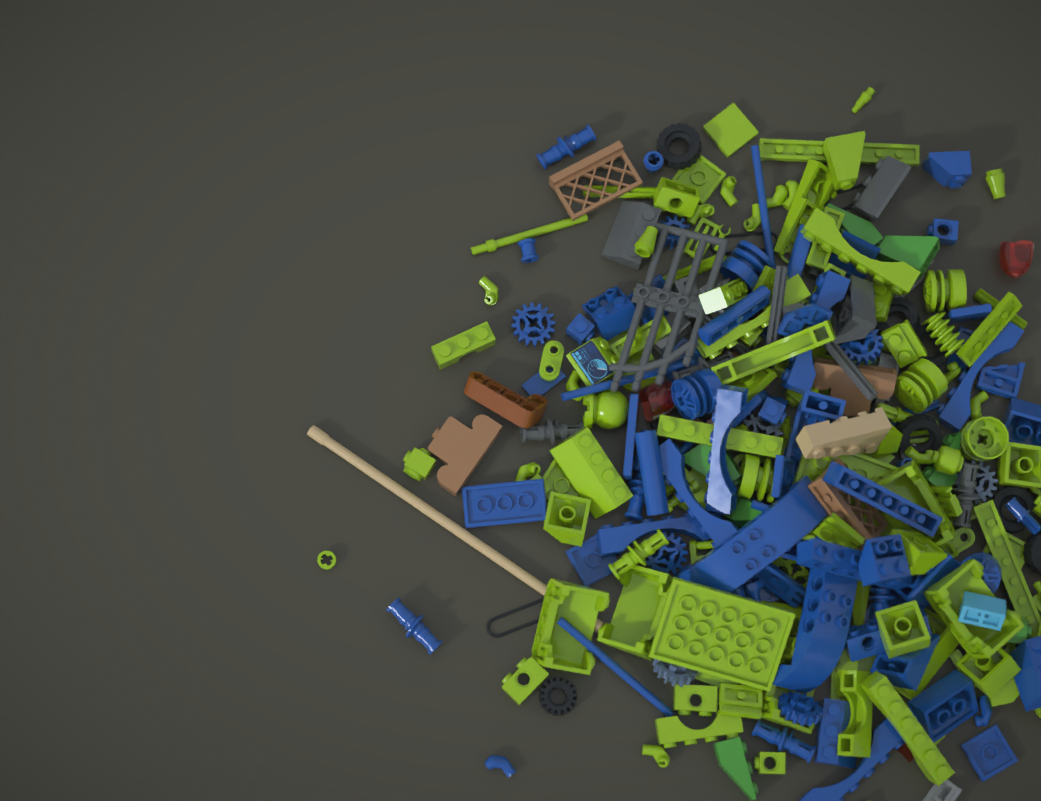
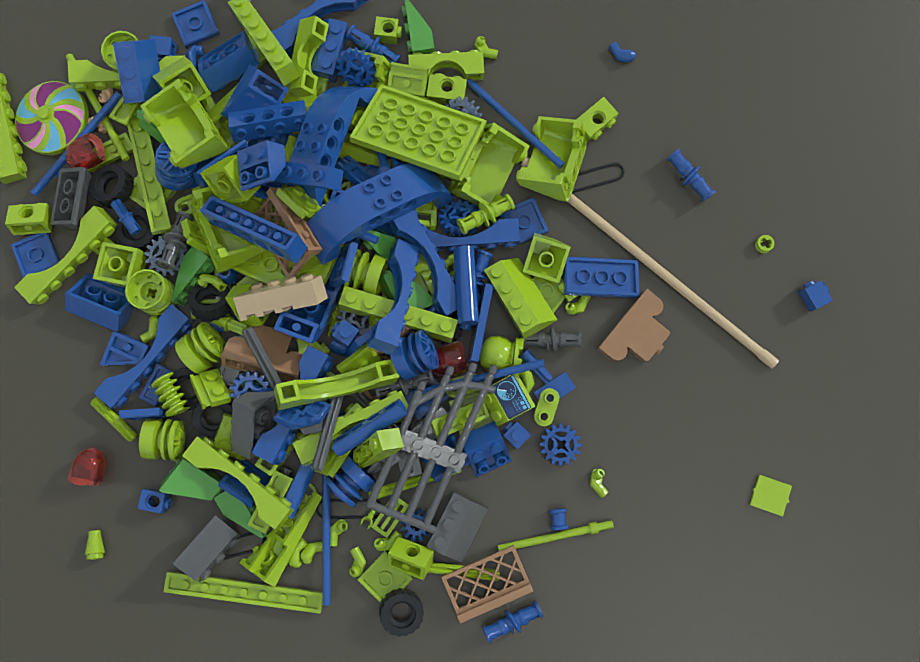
camera: 170 degrees left, 5 degrees up
lime brick [403,447,436,481] -> none
lime arch [431,321,496,370] -> none
dark orange beam [464,371,548,428] -> none
black tyre [539,677,577,716] -> none
lime cone [635,226,658,258] -> none
blue cone [644,151,664,173] -> none
lime tile [702,102,759,158] -> none
lime slope [823,131,866,190] -> none
lime piece [852,87,875,113] -> none
lime slope [875,600,931,659] -> none
blue slope [922,151,972,189] -> none
lime head [931,446,964,475] -> none
lime arm [944,361,961,384] -> none
lime plate [956,292,1023,367] -> none
medium azure hinge [958,591,1006,631] -> none
none -> blue brick [149,35,177,61]
none -> blue axle [519,349,553,384]
none -> lime piece [749,475,792,516]
none -> blue brick [798,280,833,312]

